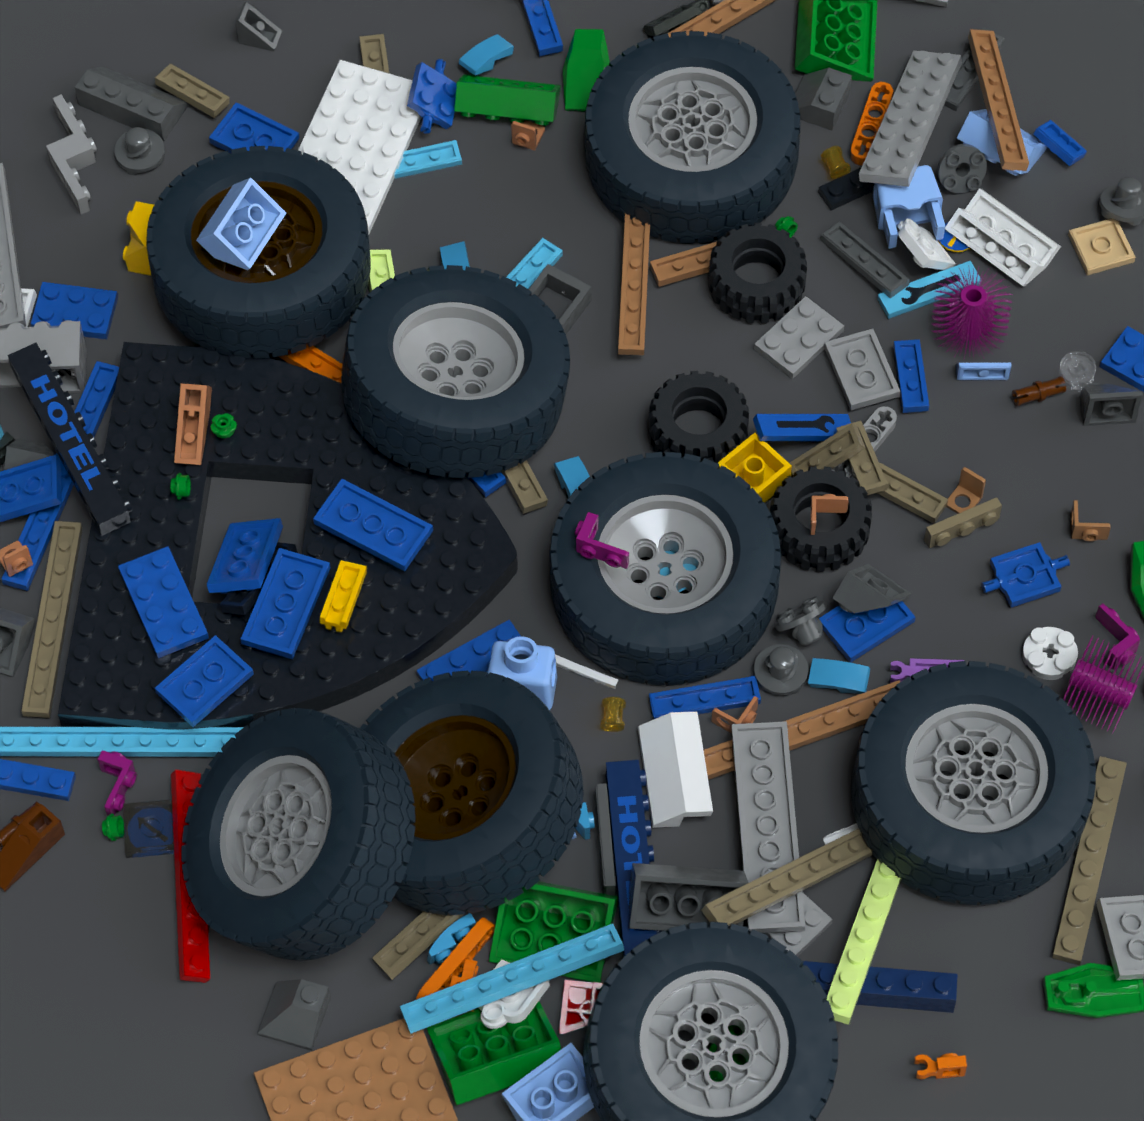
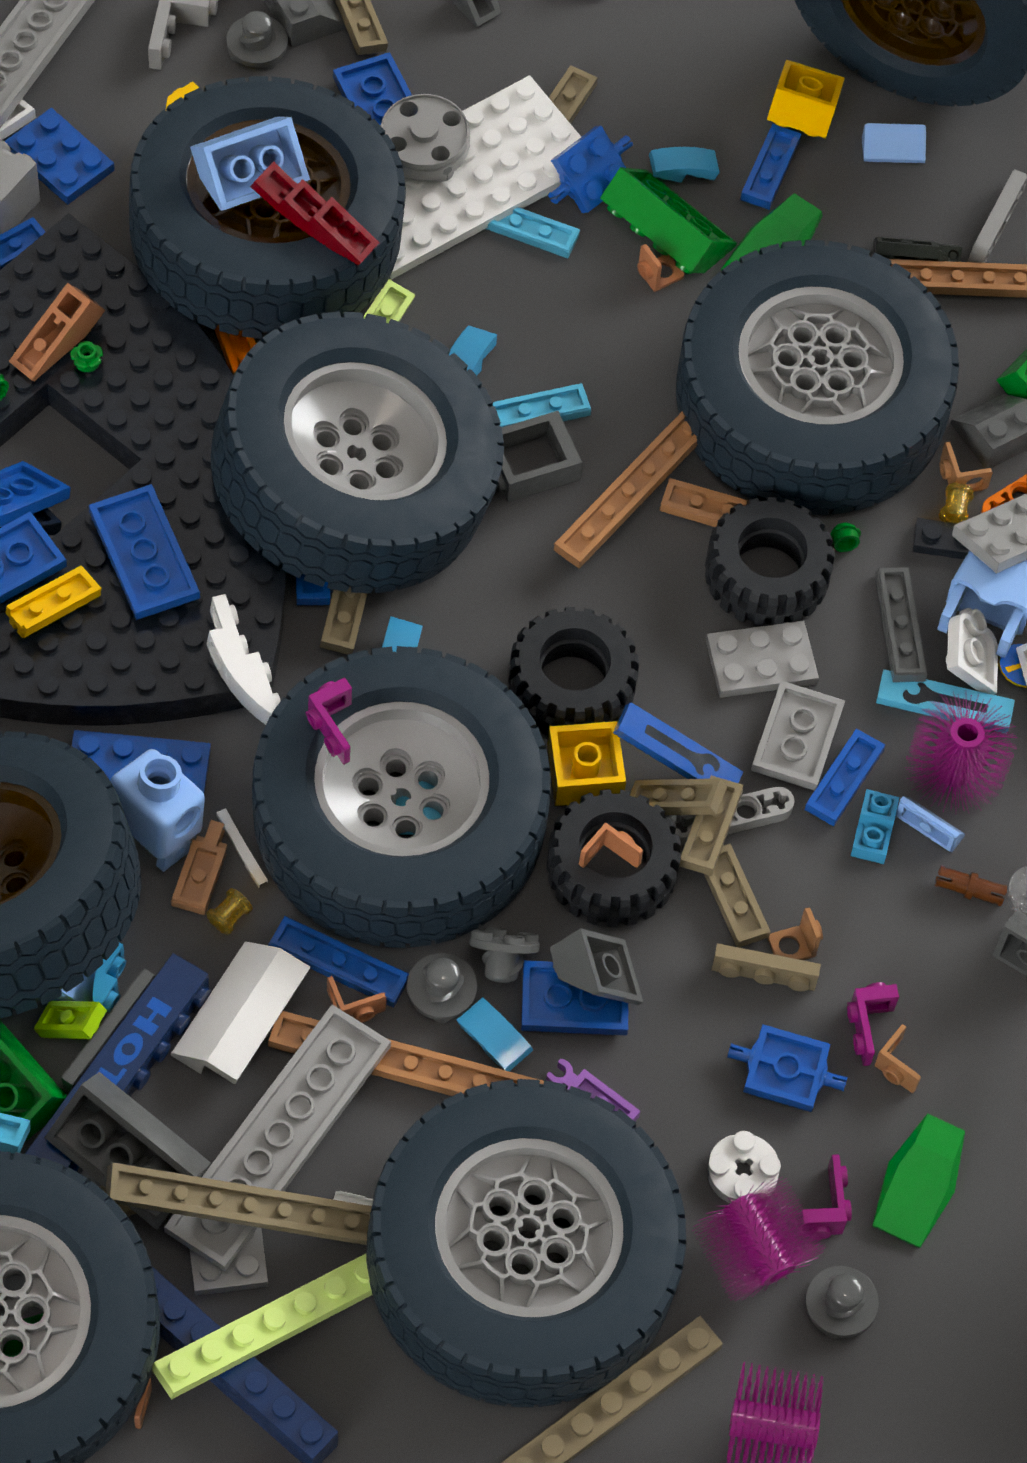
camera: 30 degrees right, 0 degrees up
none -> lime plate [34,1001,107,1039]
none -> medium nougat hinge [171,820,228,915]
none -> white slope [207,594,281,725]
none -> dark red slope [250,161,380,265]
none -> light grey piece [380,94,470,182]
none -> magenta bracket [847,982,899,1066]
none -> dark azure slope [851,789,900,864]
none -> medium nougat bracket [940,442,993,495]

